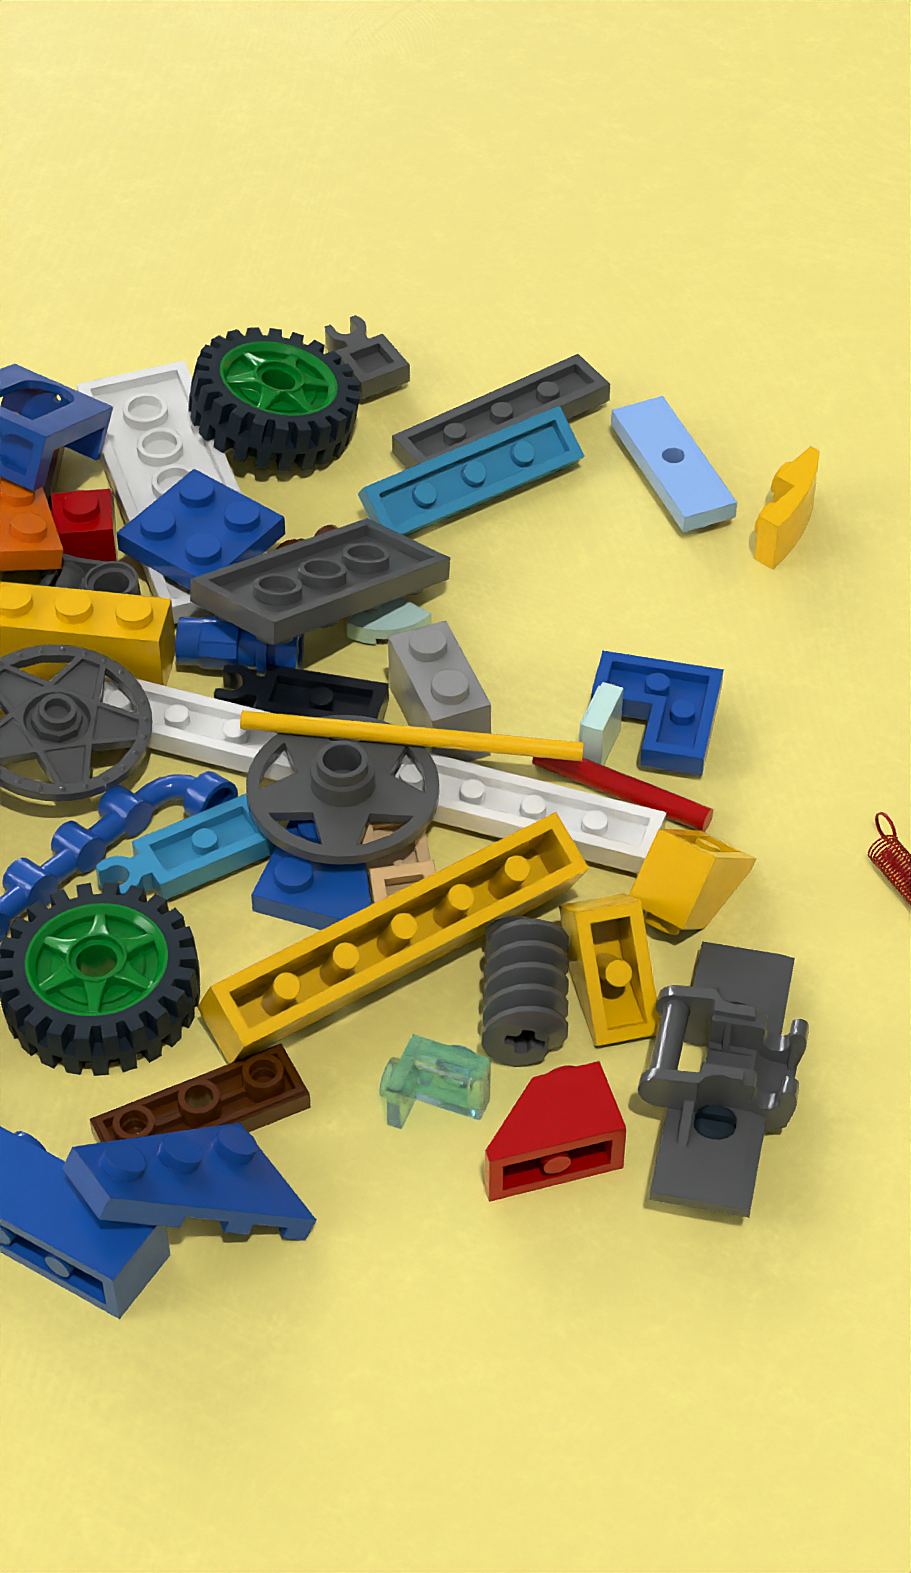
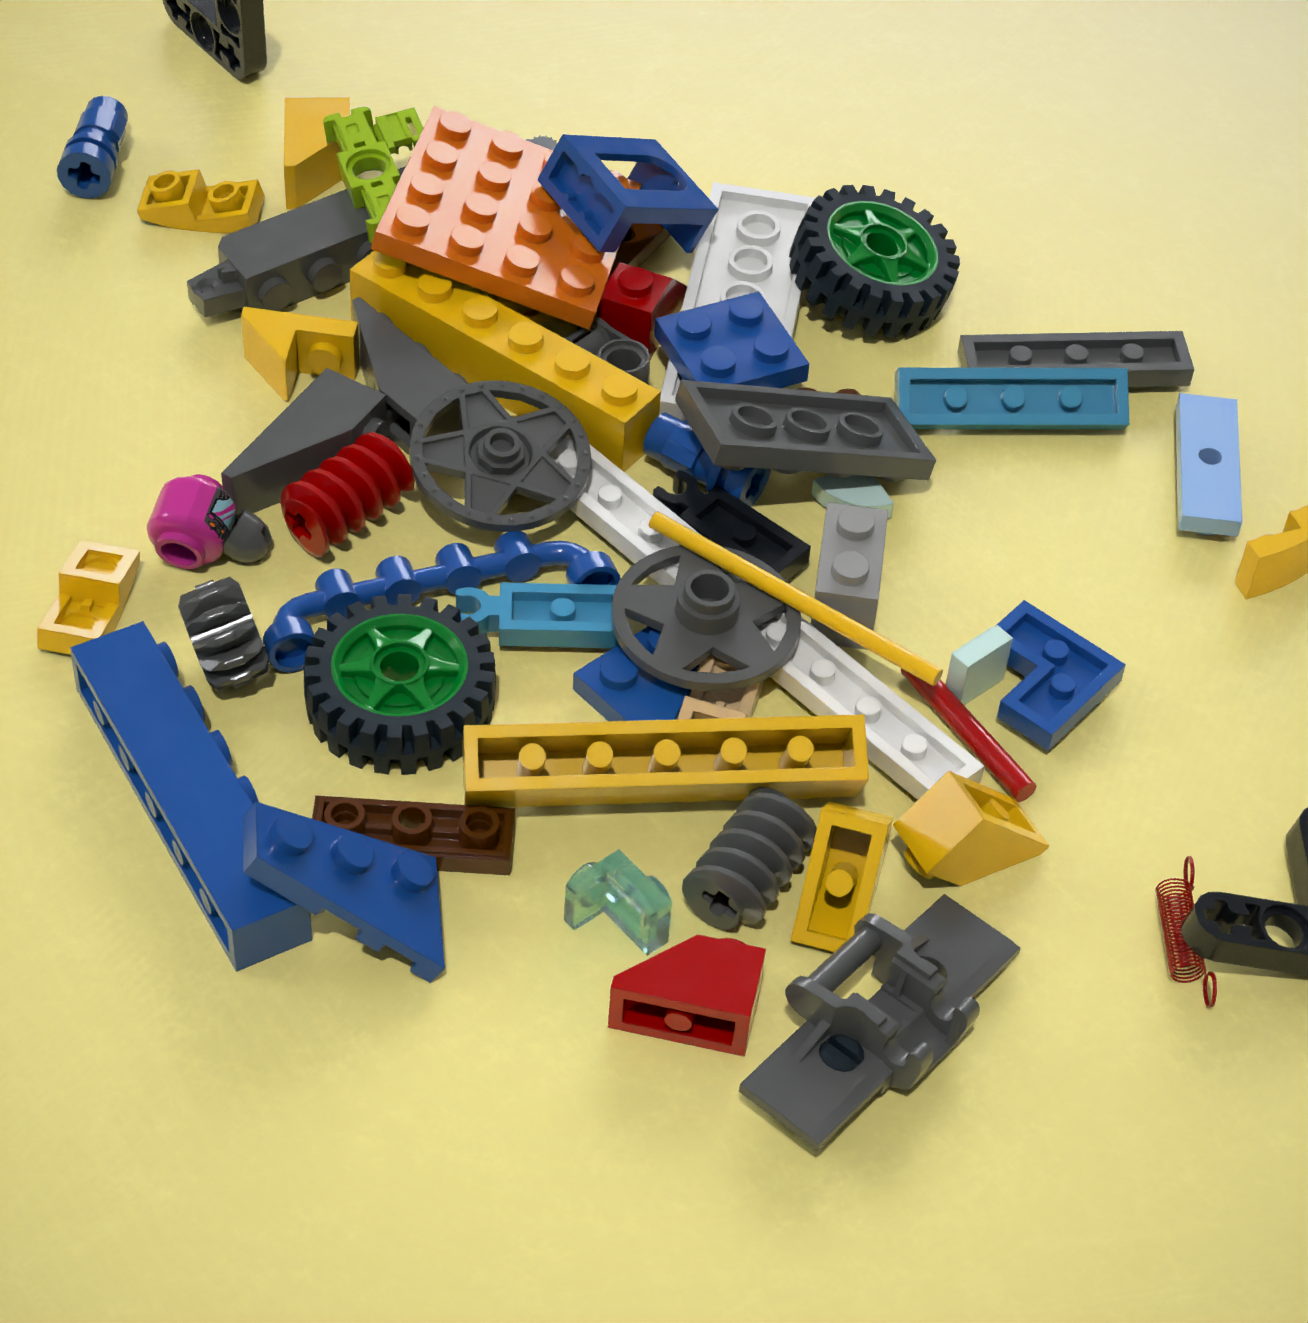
camera: 25 degrees right, 0 degrees up
dark grey plate [325,315,410,400] -> none

